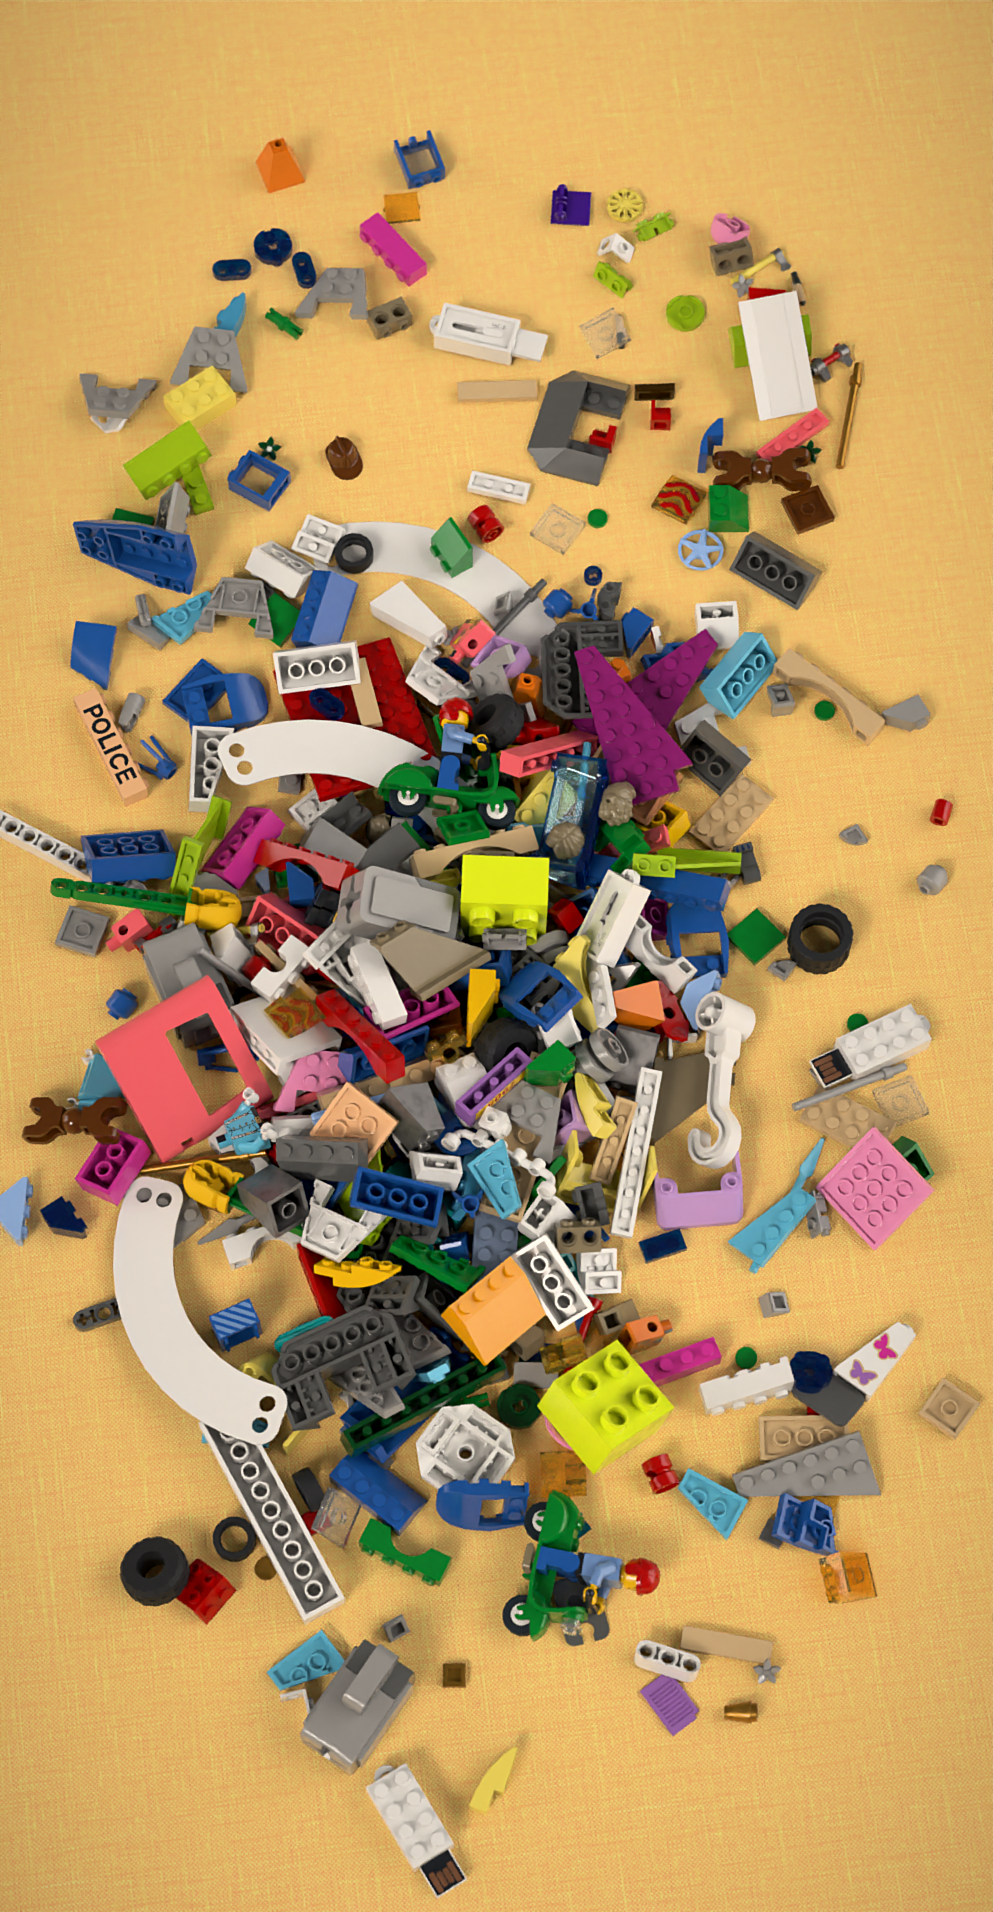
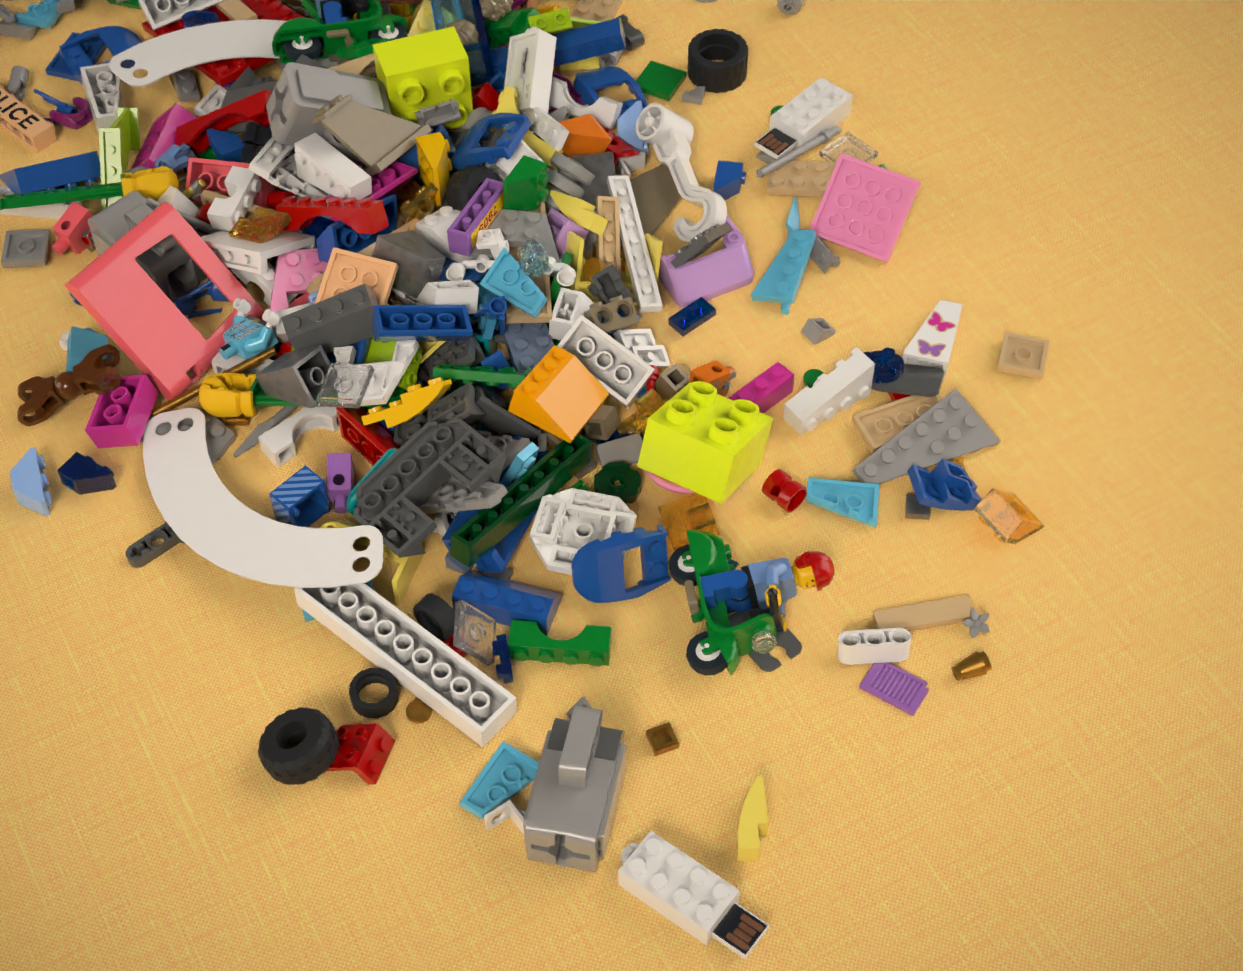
camera: 20 degrees left, 15 degrees down
none -> magenta helmet [49,97,92,130]
none -> medium blue rock [155,143,190,173]
none -> clear tile [315,363,374,408]
none -> medium lavender torso [327,453,356,513]
none -> clear blue plate [492,634,514,684]
none -> clear light blue rock [519,238,549,278]
none -> pearl gold tile [583,258,605,281]
none -> dark grey plate [671,222,732,269]
none -> blue slope [713,160,746,200]

